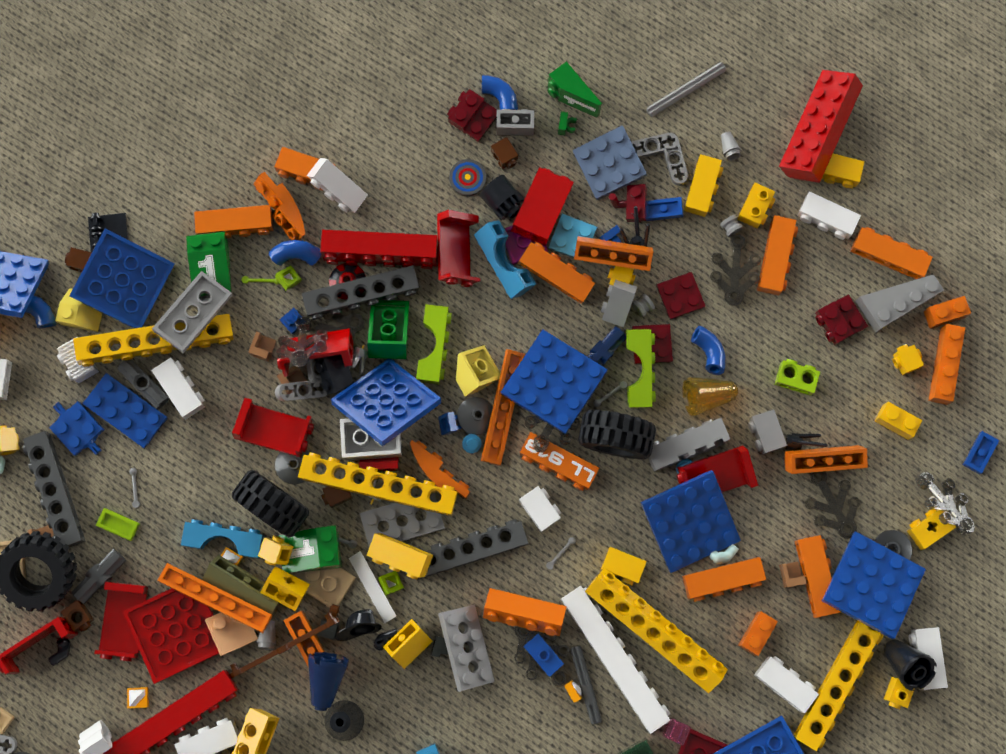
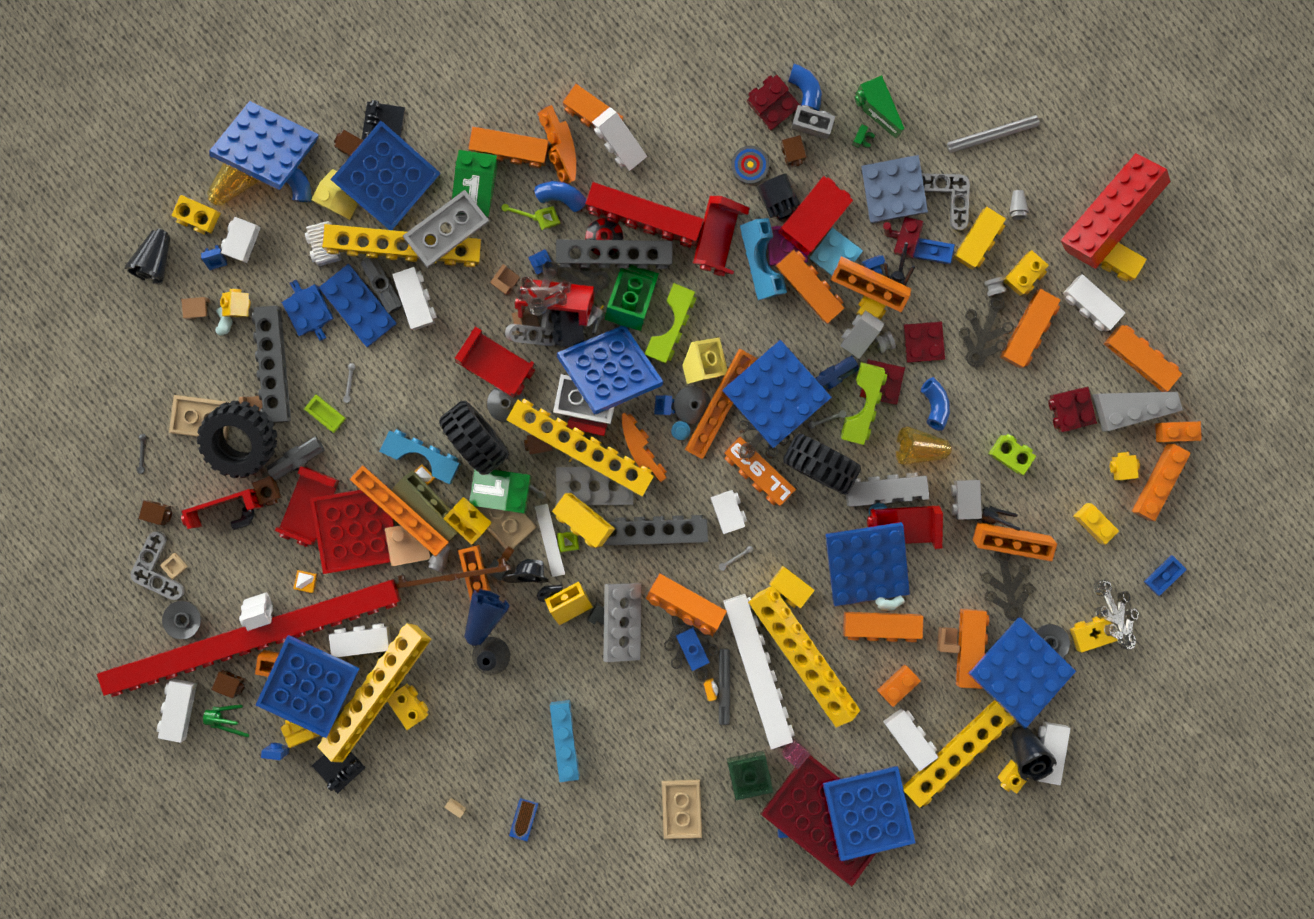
camera: 20 degrees right, 10 degrees up
yellow brick [258,535,294,566] -> none

